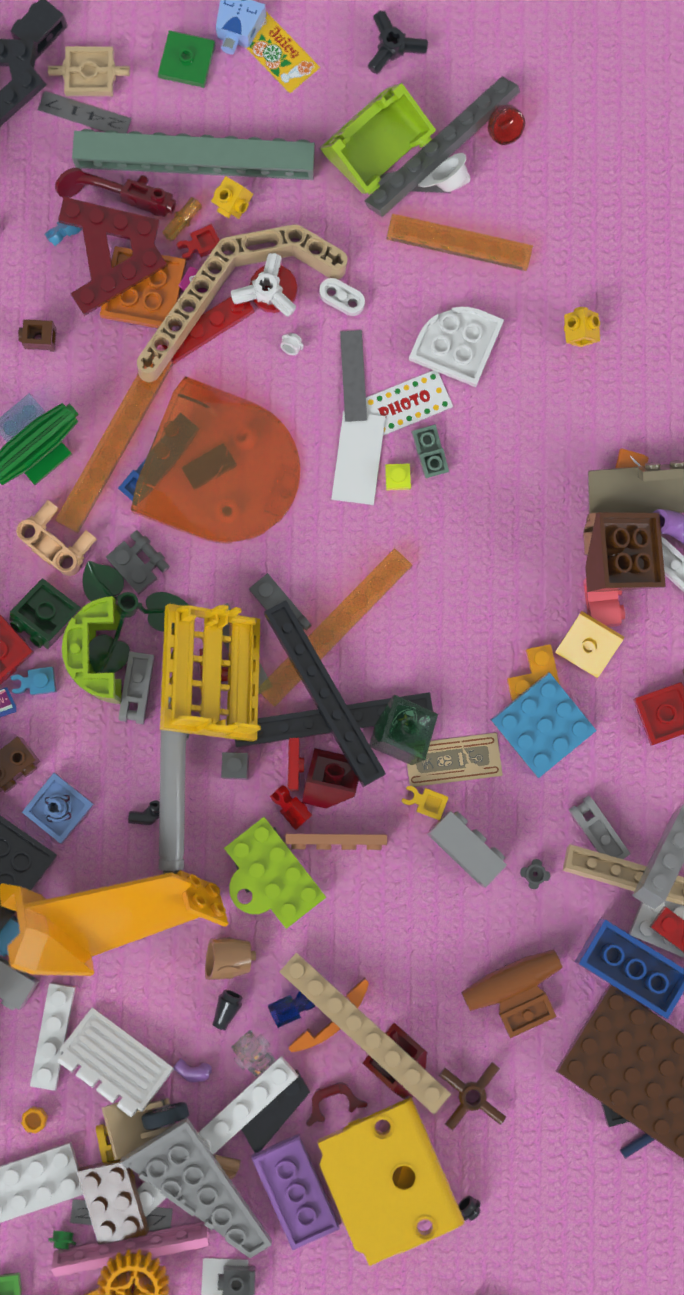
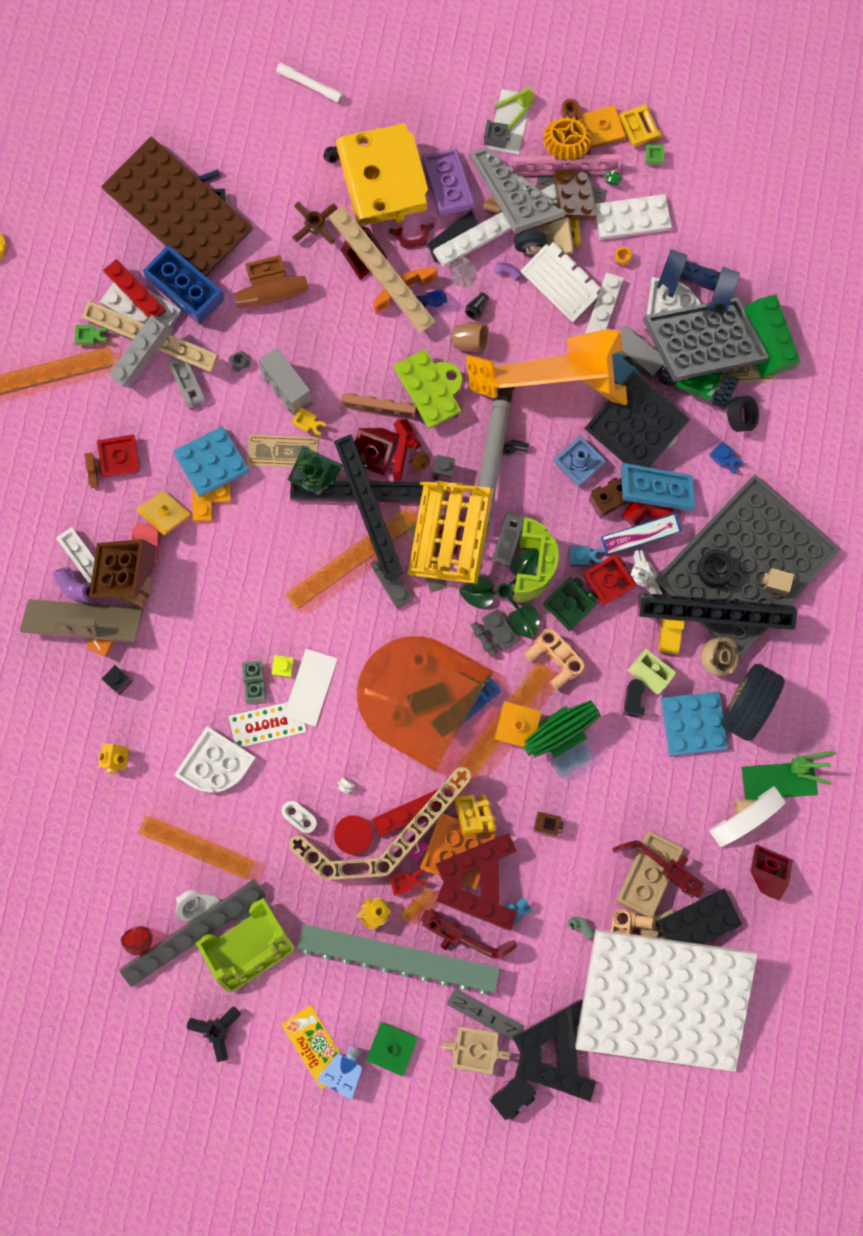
camera: 170 degrees left, 5 degrees down
white bush [231,253,296,317] -> none
flat silver sticker [340,330,367,422] -> none
none -> black brick [102,665,133,696]
none -> dark orange plate [408,451,430,471]
none -> yellow plate [454,794,496,835]
none -> light orange plate [494,701,542,747]

